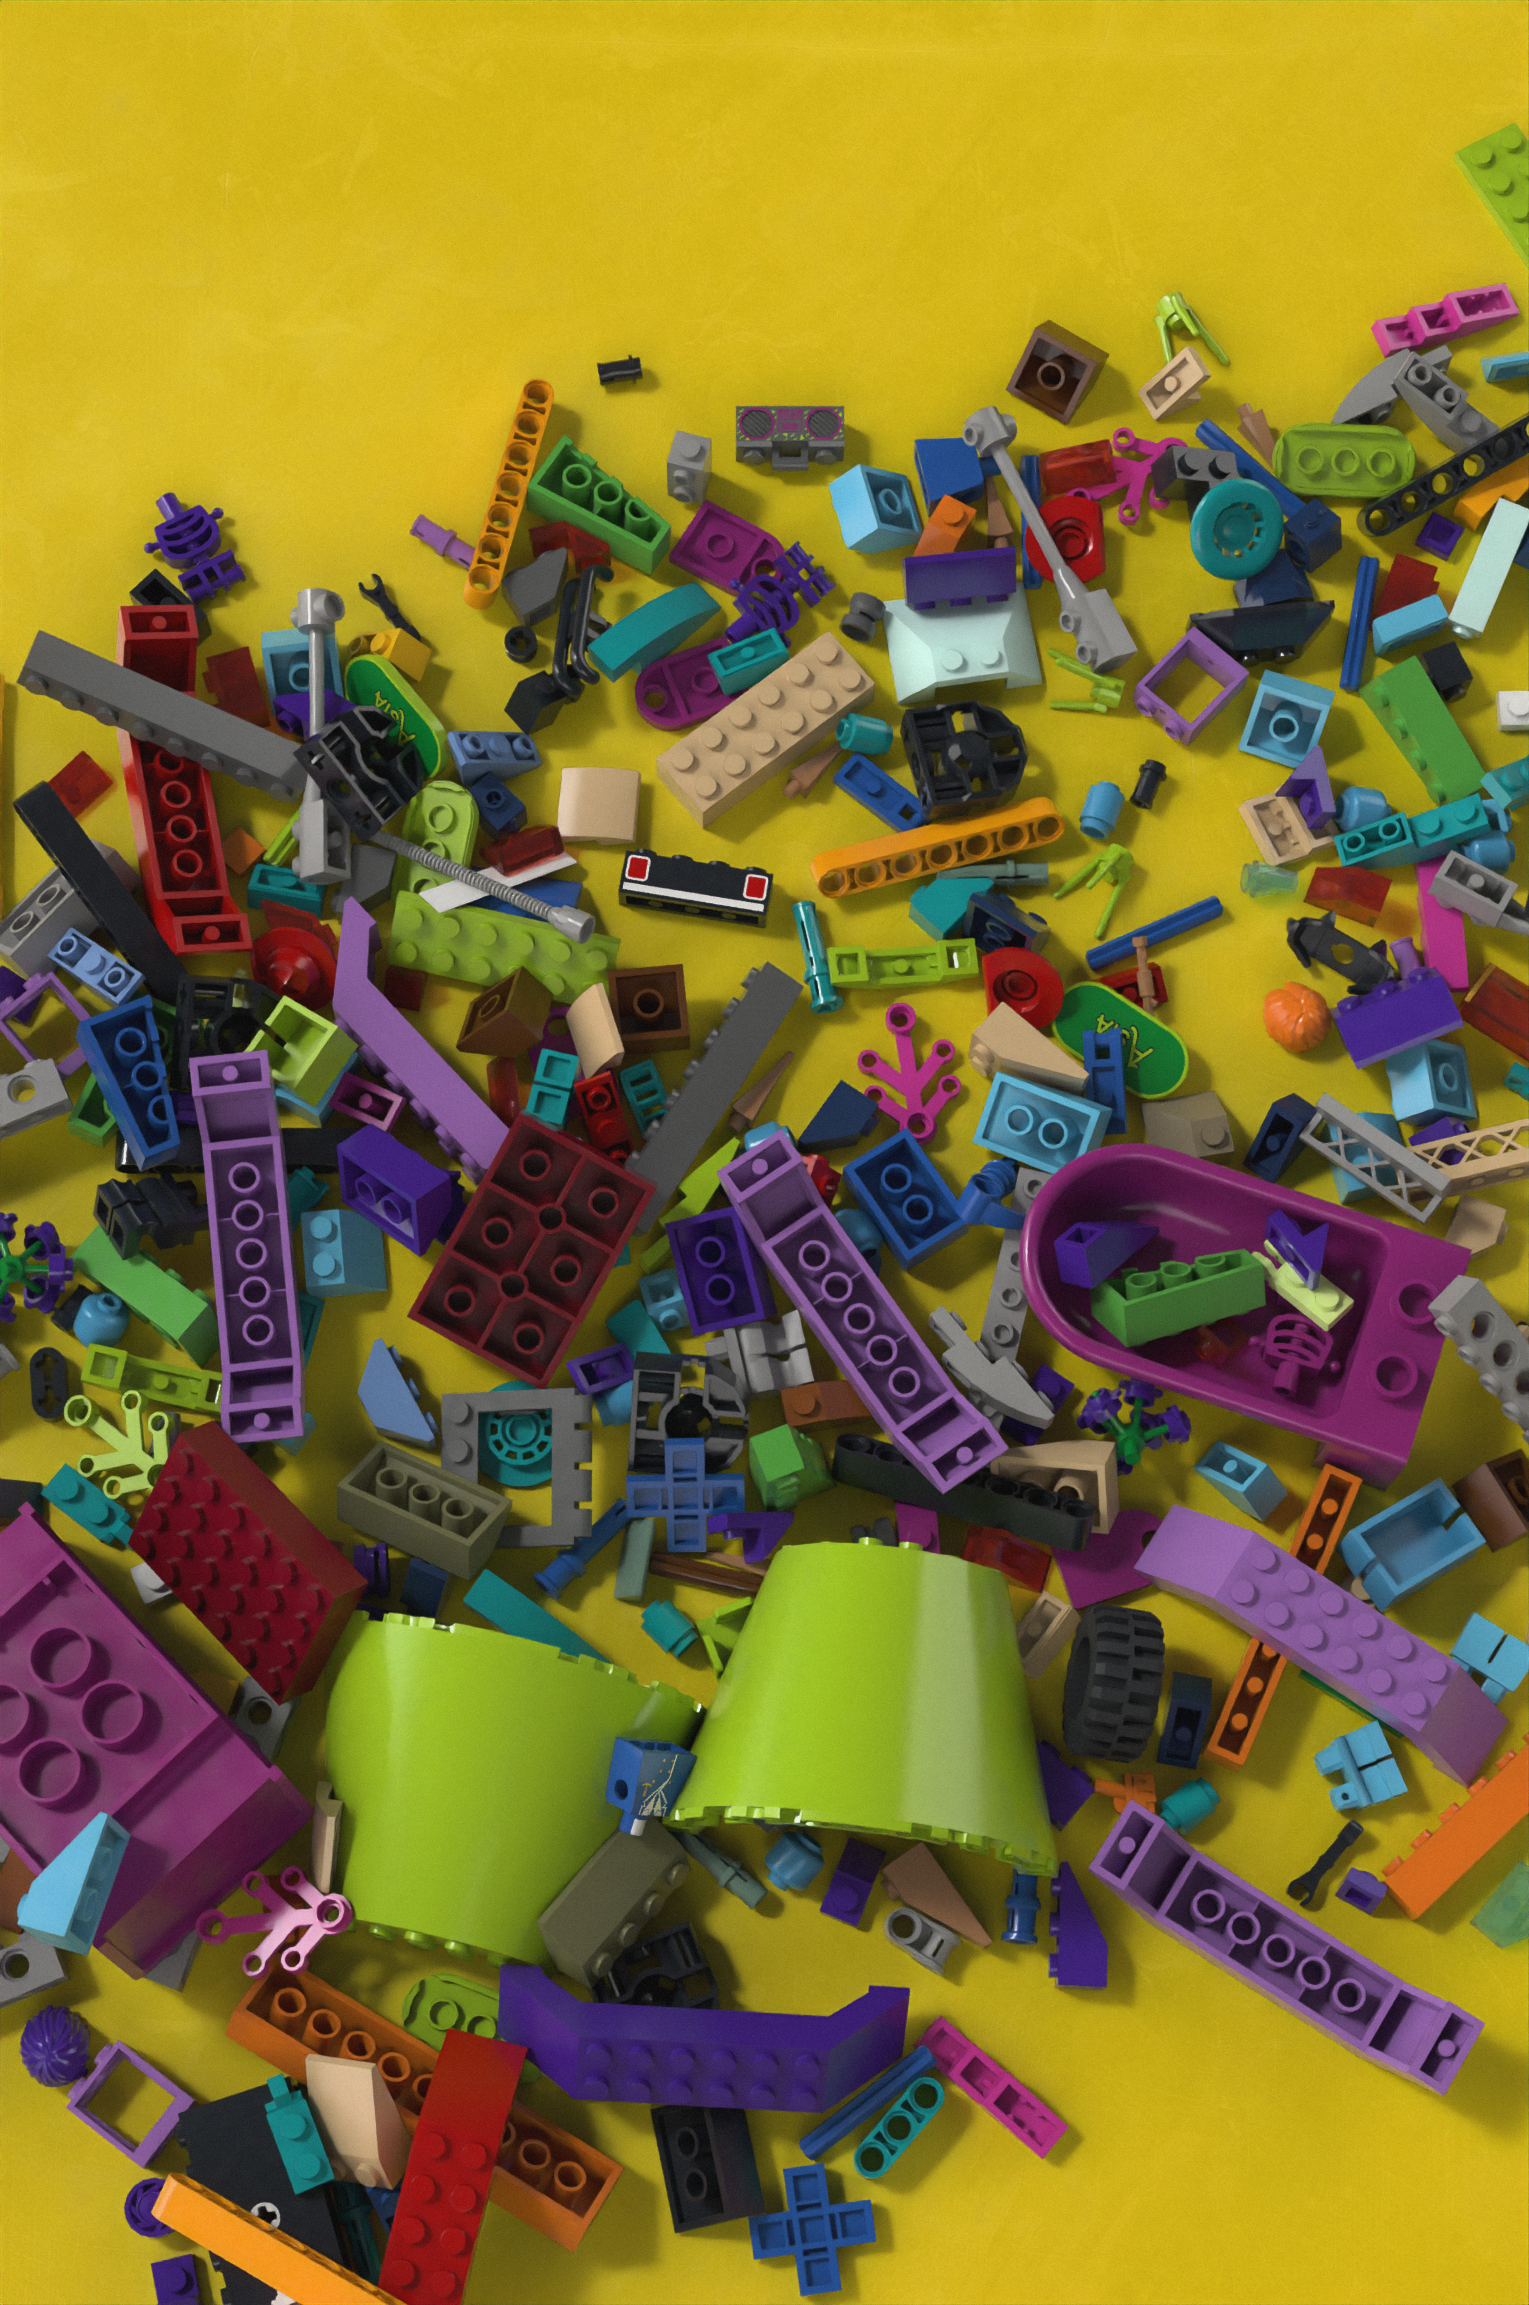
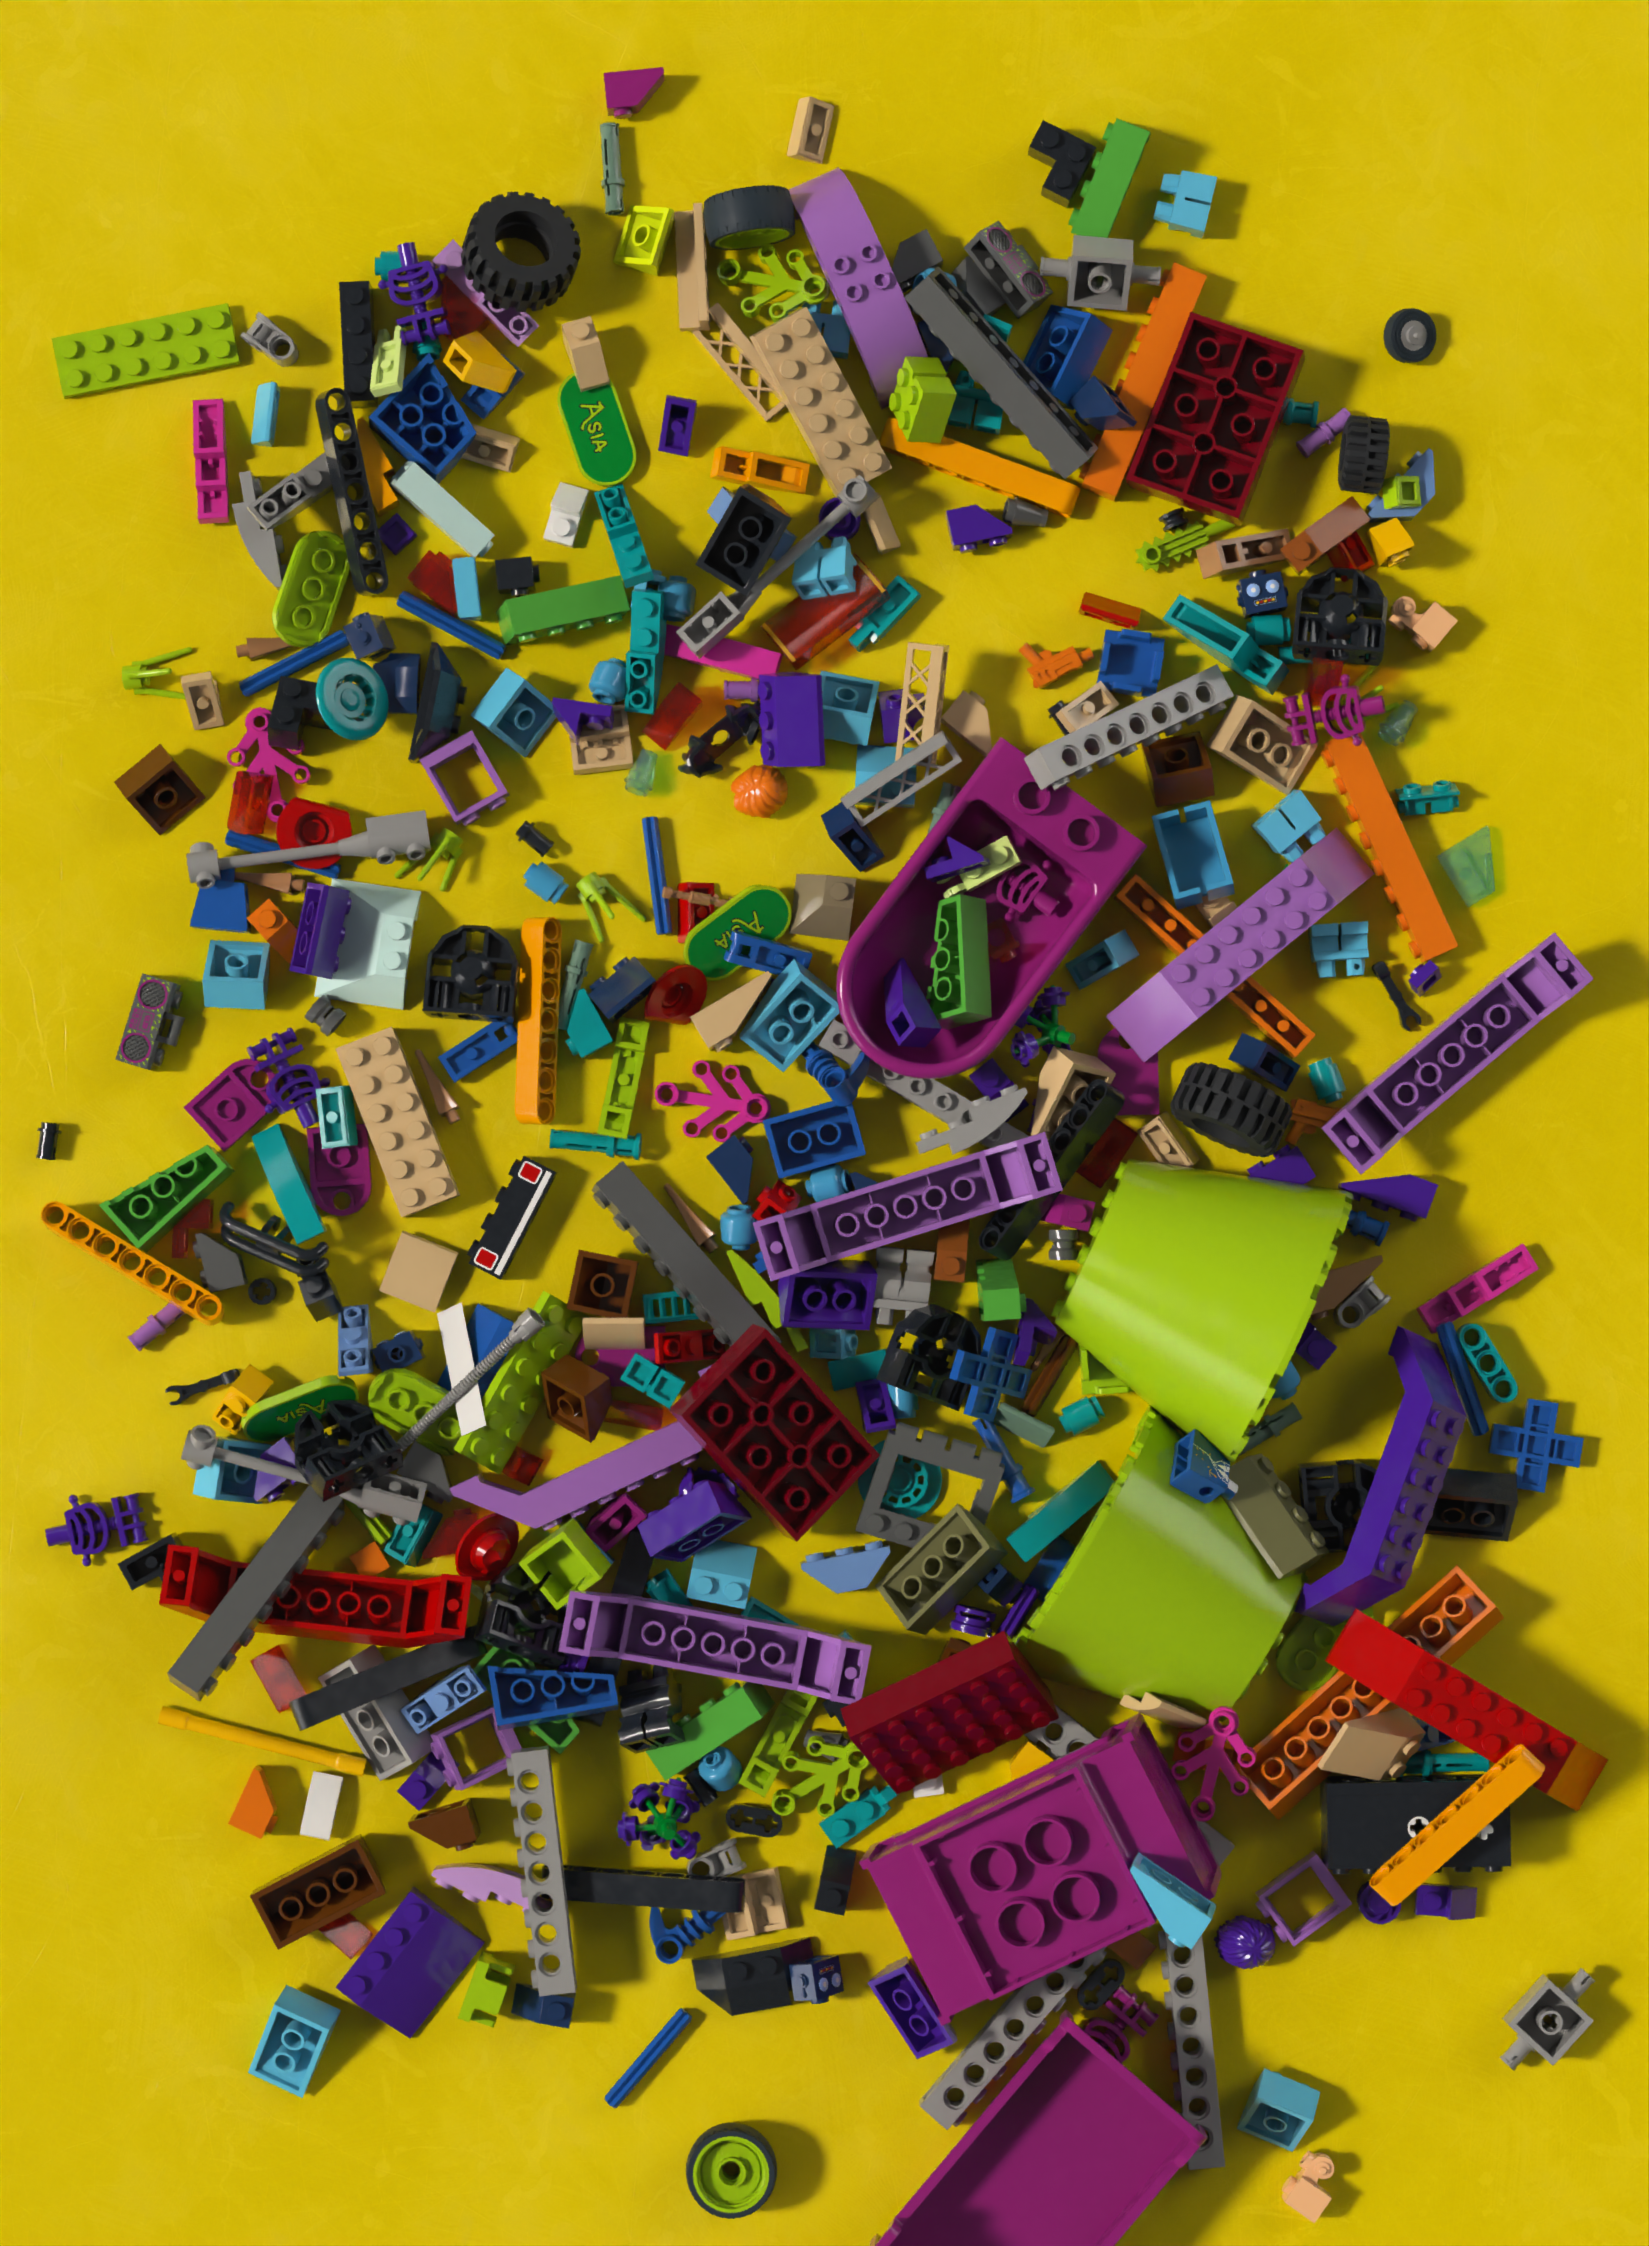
camera: 75 degrees left, 15 degrees up
clear red brick [202,646,271,728] -> none
teal hinge [264,2073,335,2195] -> none
clear red slope [479,824,564,876] -> none
light grey brick [667,430,712,504] -> none
teal brick [836,713,893,756] -> none

